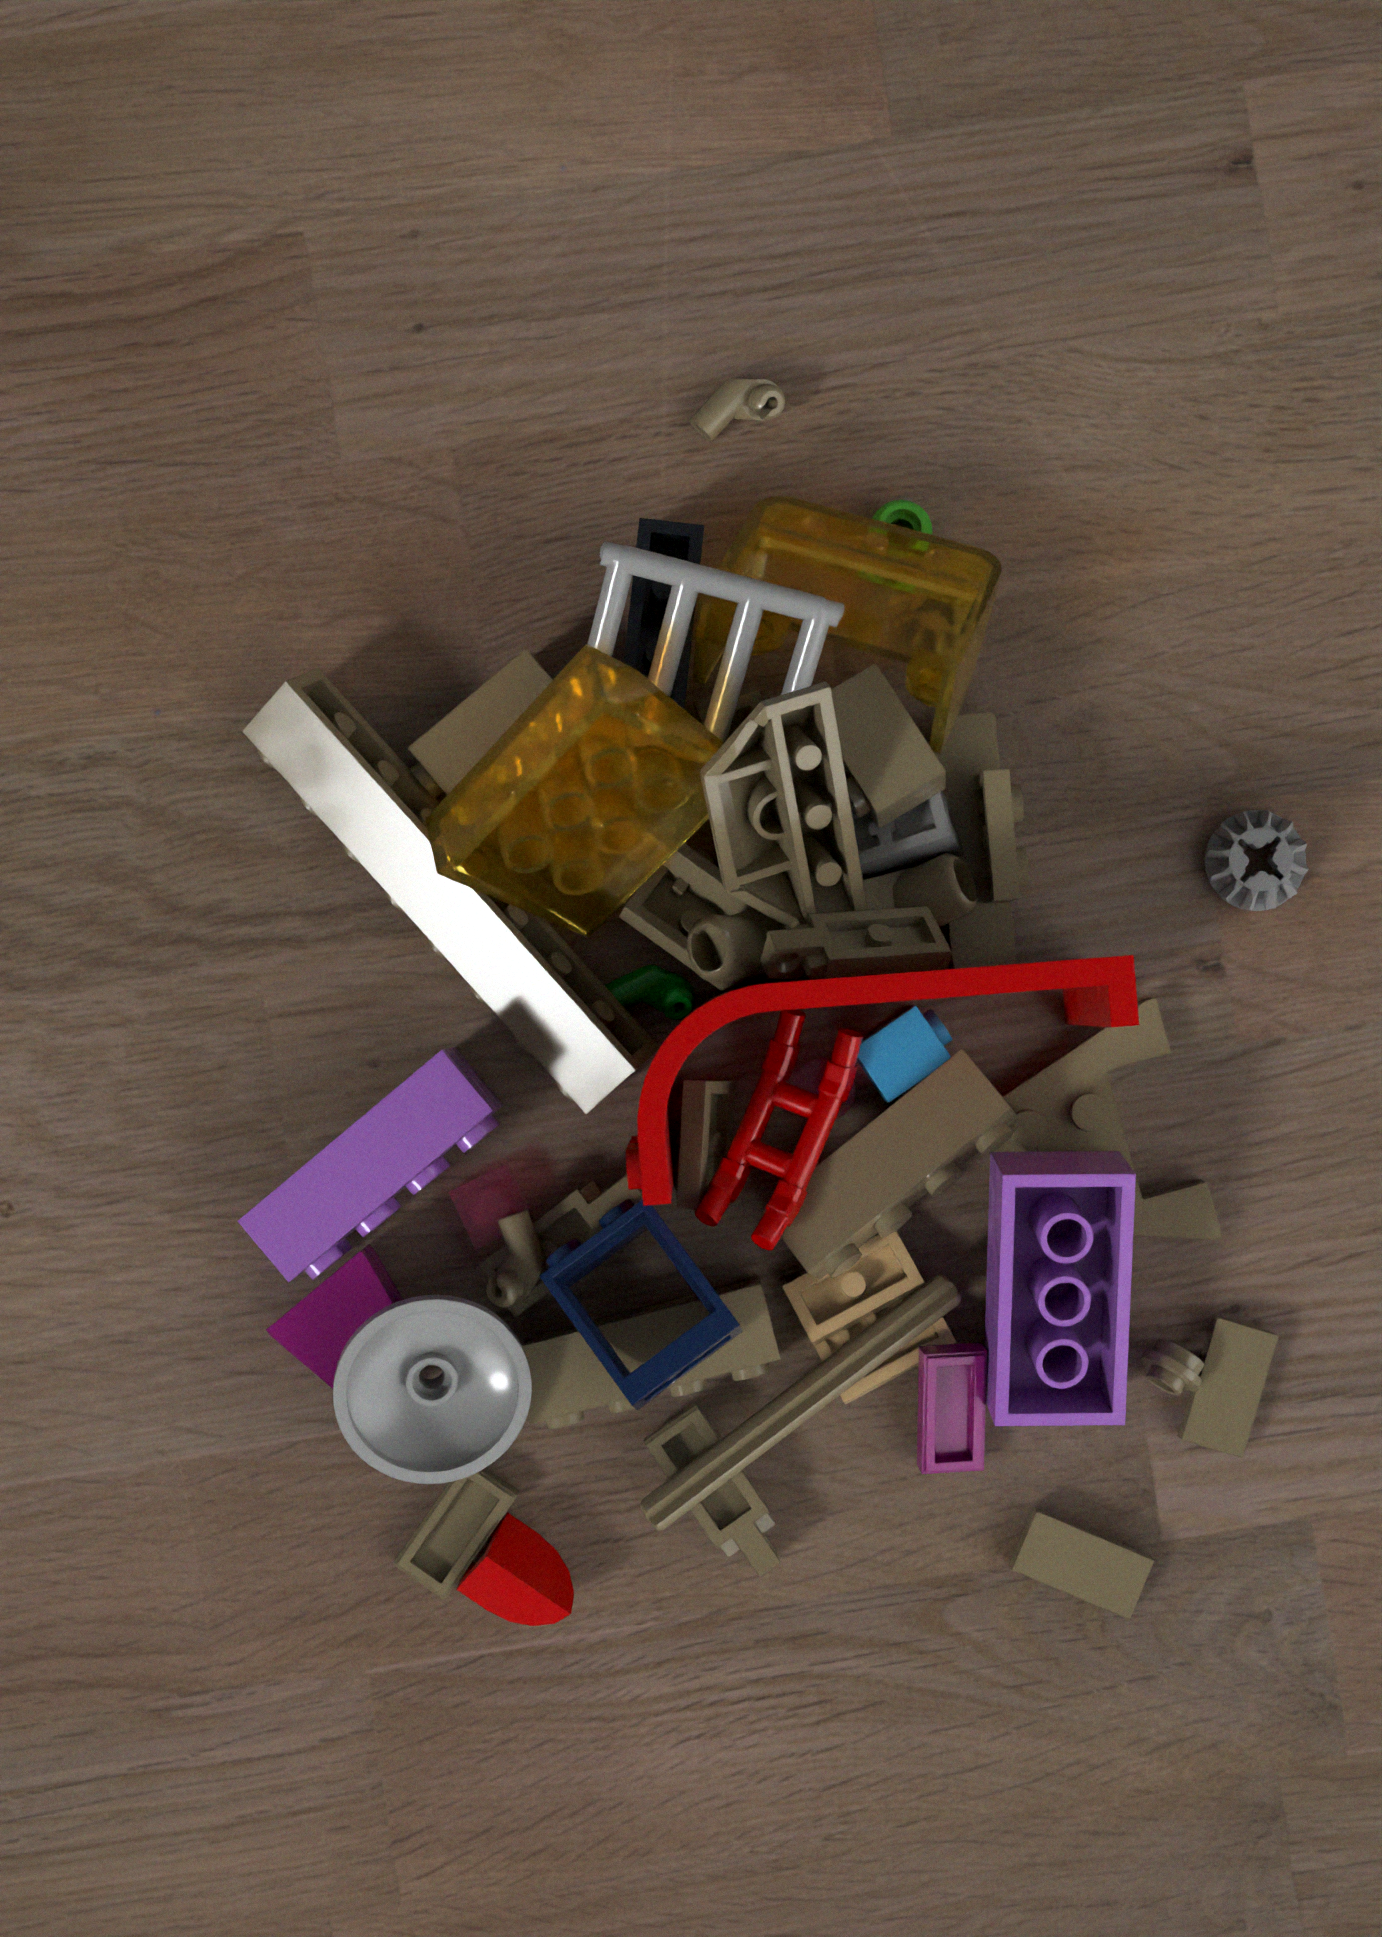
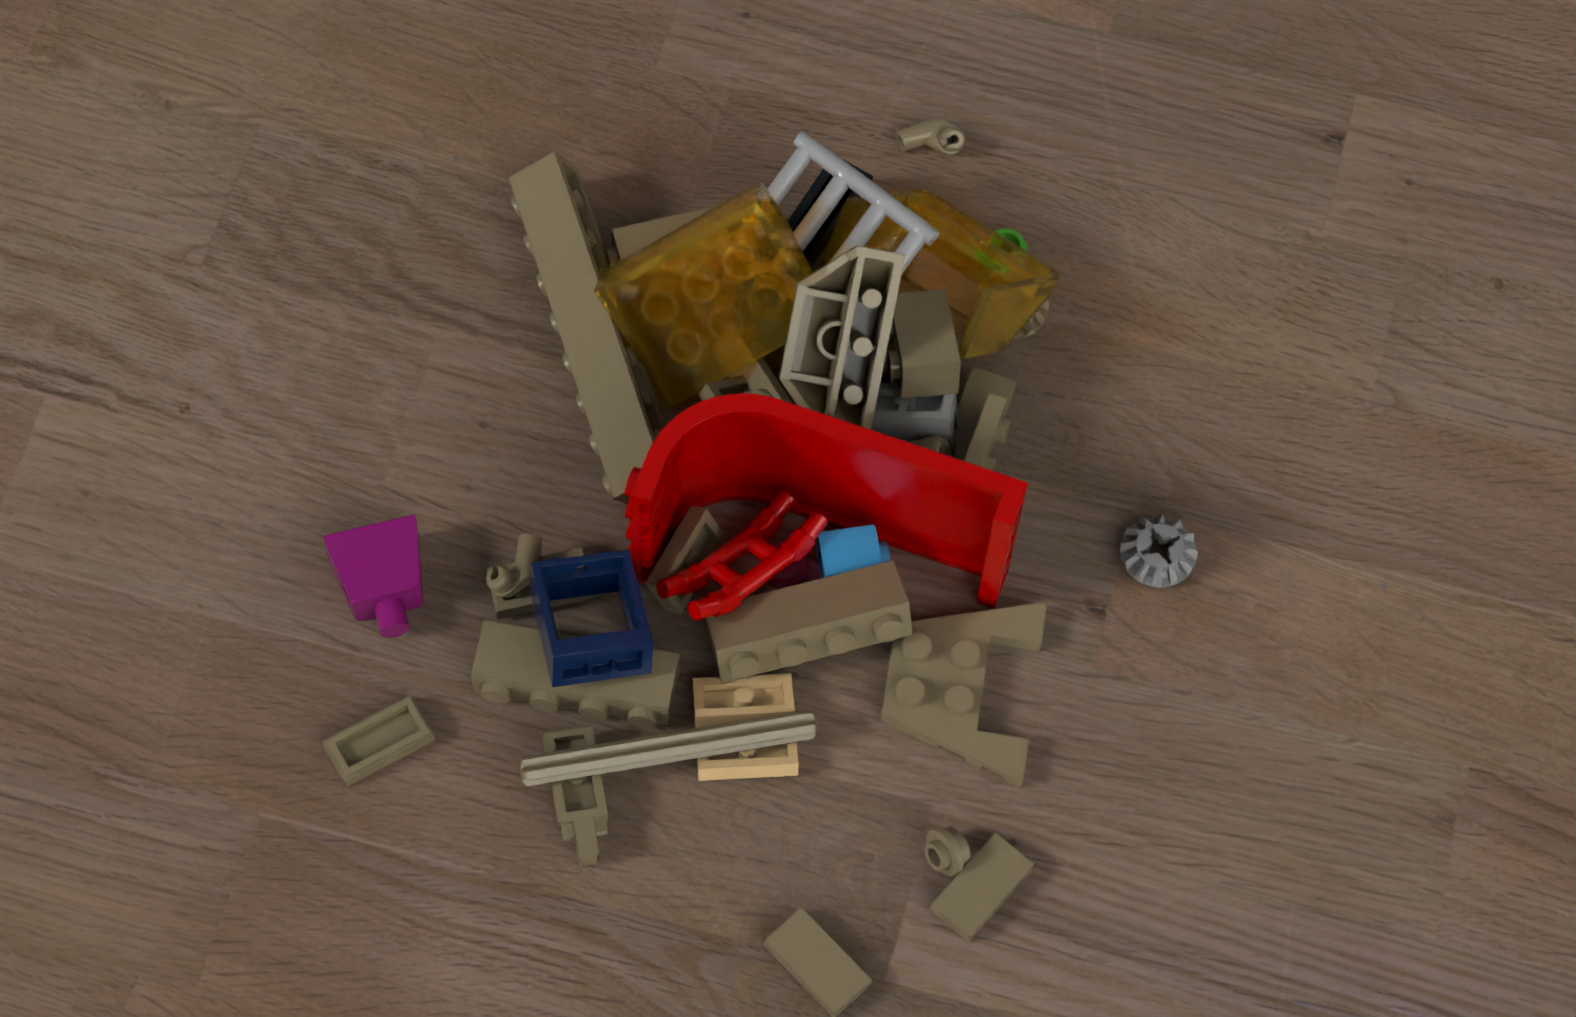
camera: 20 degrees right, 25 degrees down
medium lavender brick [238,1047,504,1282] -> none
light grey dish [333,1295,532,1484] -> none
clear pink plate [448,1163,535,1249] -> none
red brick [456,1512,574,1626] -> none
magenta tile [917,1343,987,1474] -> none
medium lavender brick [985,1151,1136,1426] -> none

